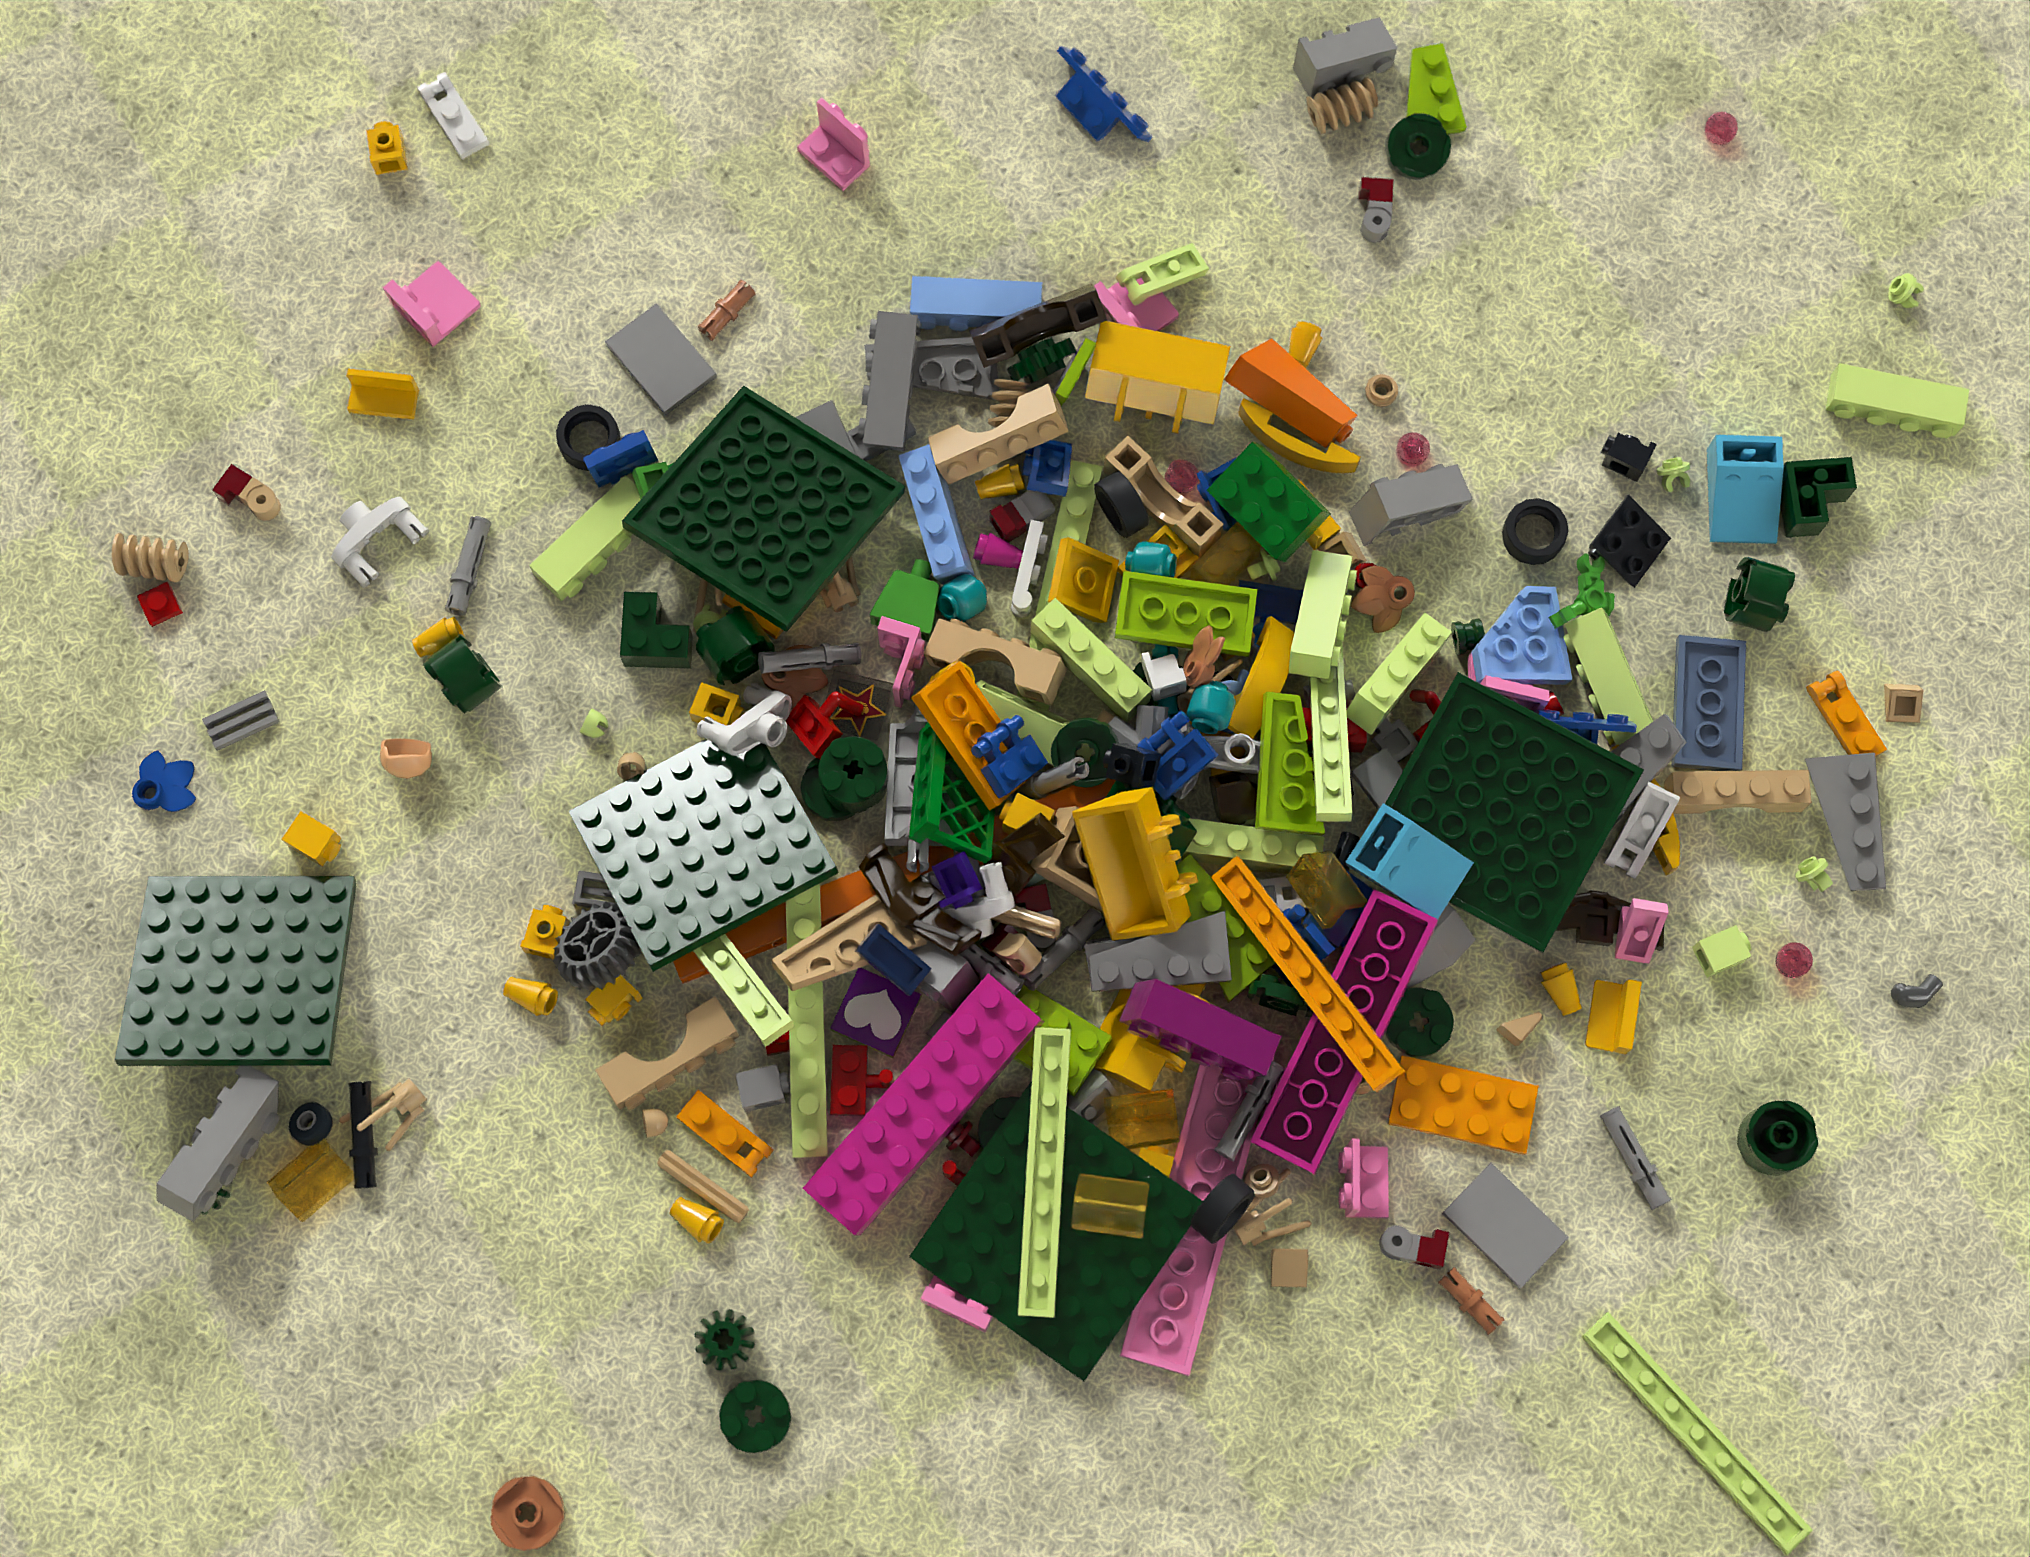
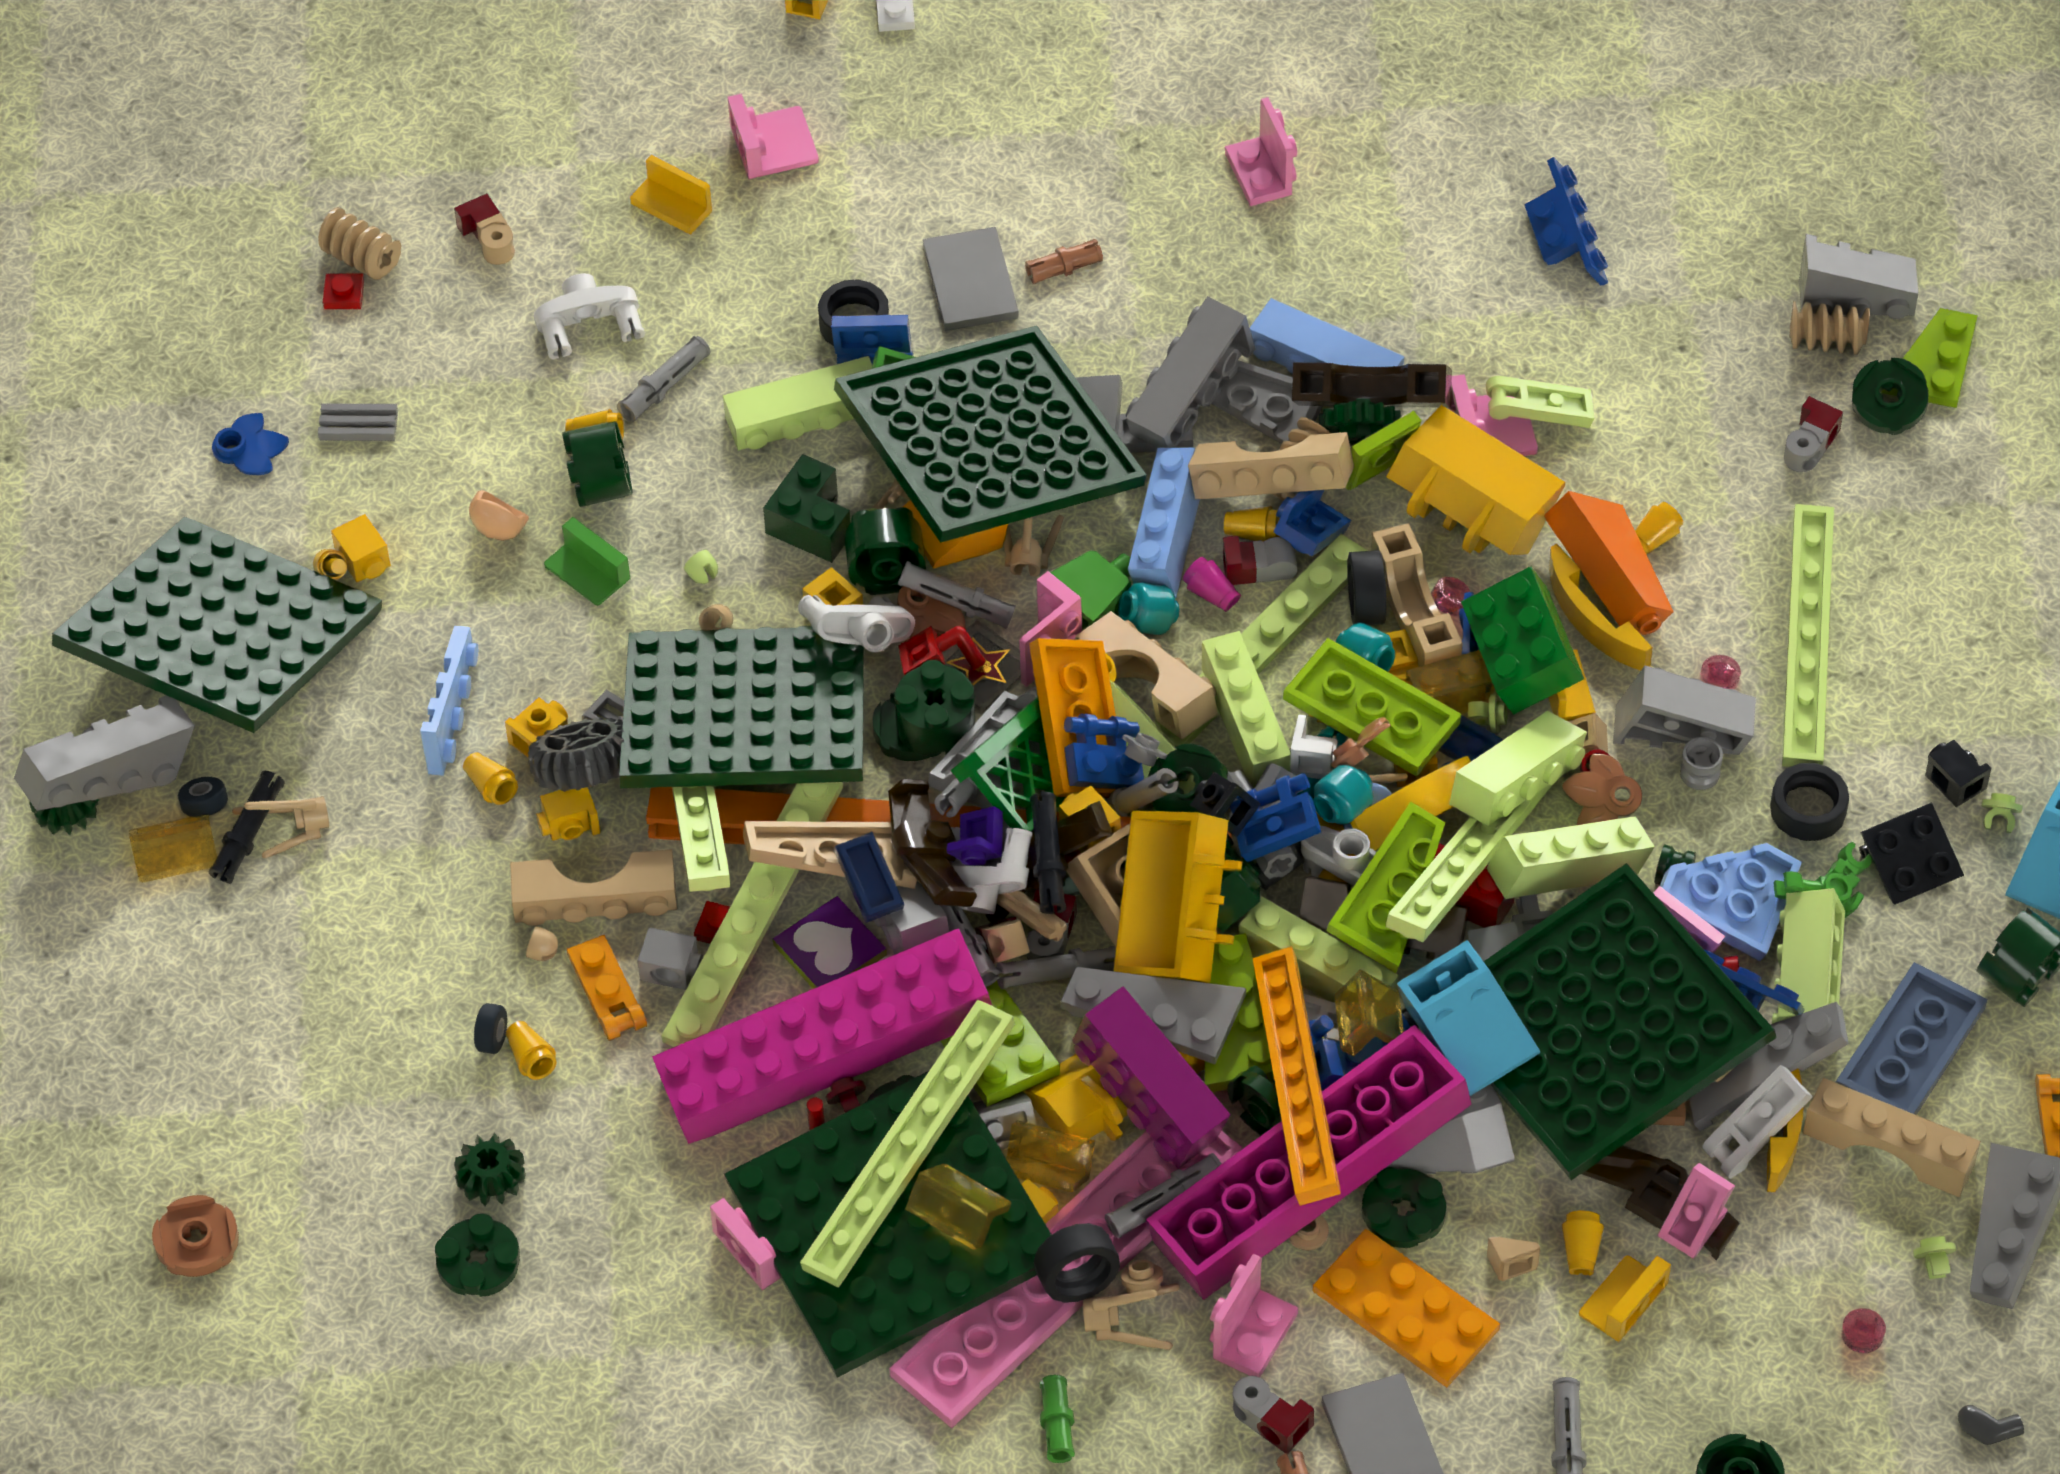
camera: 30 degrees right, 20 degrees down
tan axle [657,1150,749,1223] -> none
red plate [830,1045,894,1116] -> none
white plate [1011,520,1048,618] -> none
yellow plate [1048,537,1119,623] -> none
tan slope [1271,1249,1308,1287] -> none
tan plate [1365,374,1398,407] -> none
yellowish green brick [1692,925,1751,978] -> none
none -> yellow cylinder [313,549,348,580]
none -> light blue wing [420,626,478,776]
none -> black wheel [474,1003,507,1054]
none -> bright green panel [544,517,631,606]
none -> black pin [1030,792,1066,915]
none -> bright green pin [1039,1374,1075,1463]
none -> light grey plate [1122,732,1167,767]
none -> light grey wheel [1680,737,1723,790]
none -> yellowish green plate [1782,504,1834,767]

